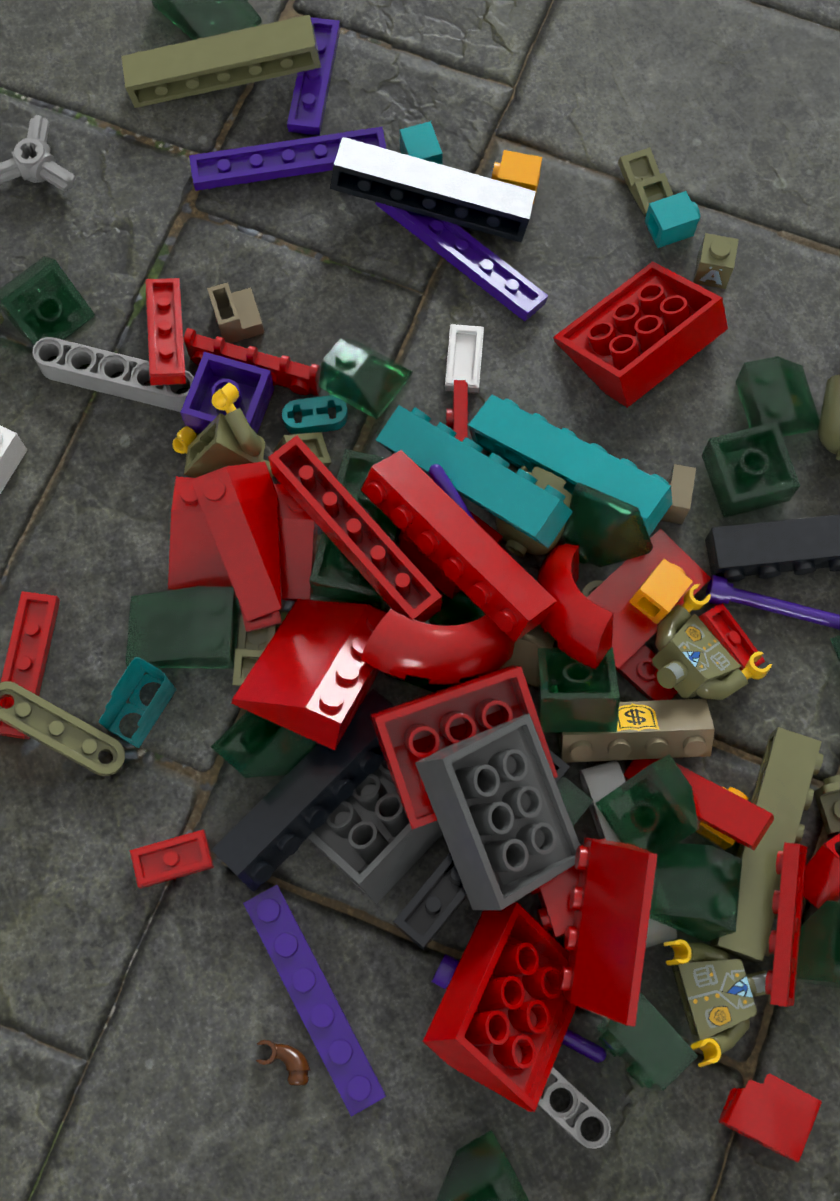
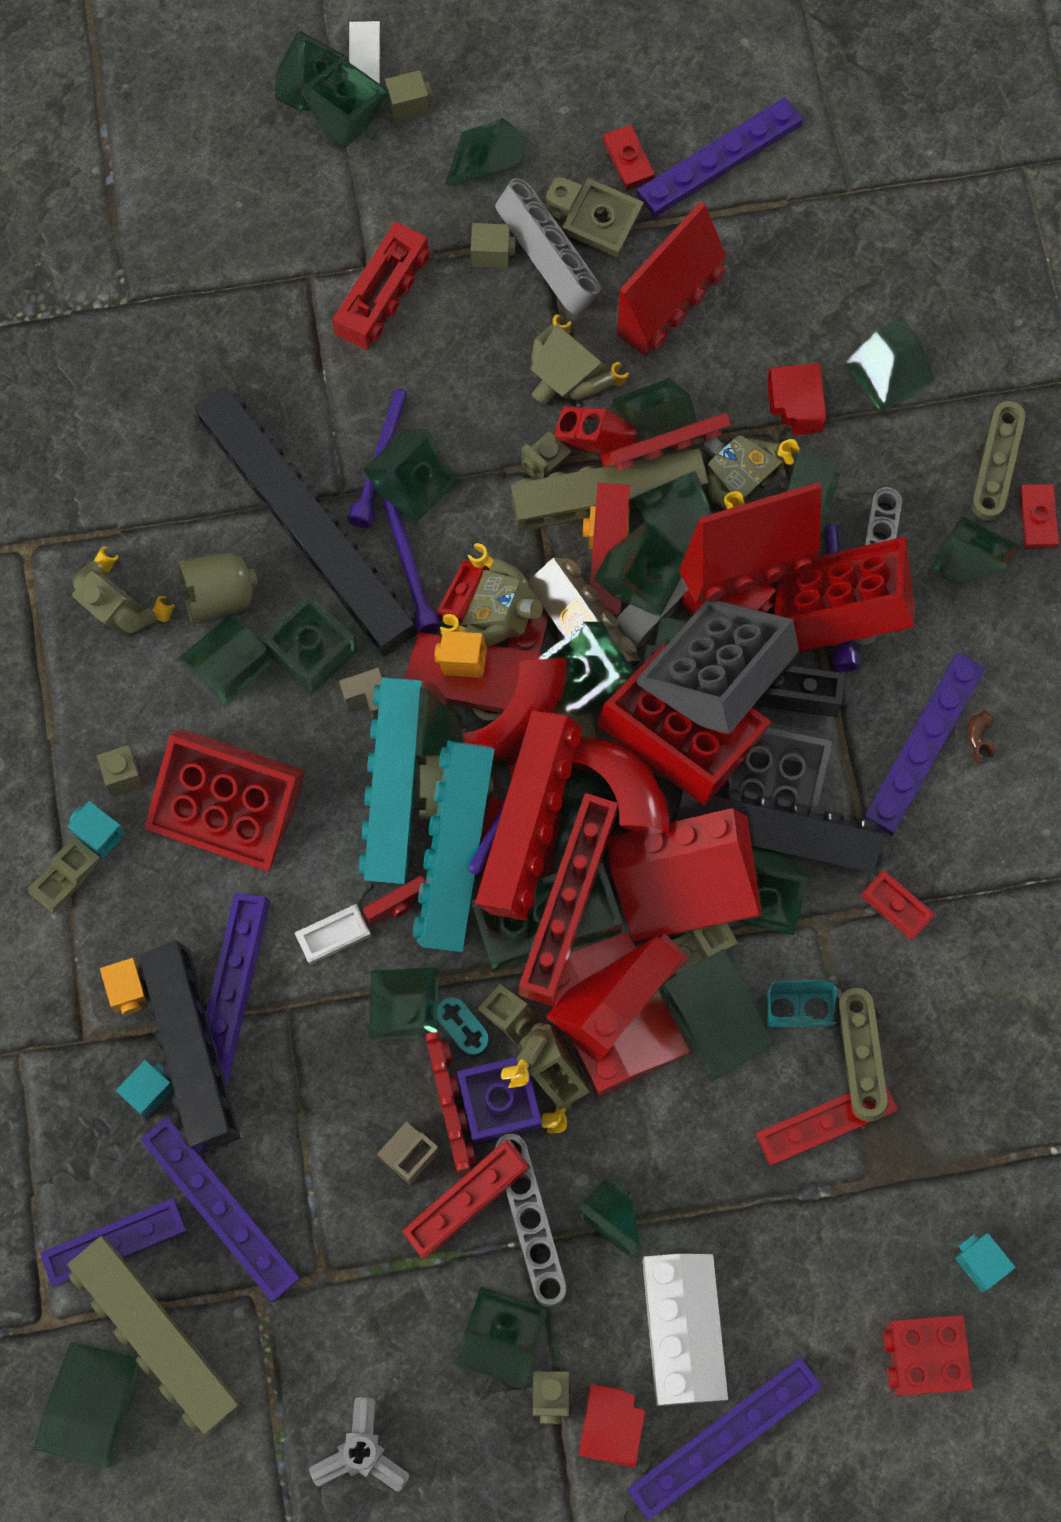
camera: 120 degrees left, 0 degrees up
none -> clear green slope [578,1179,640,1261]

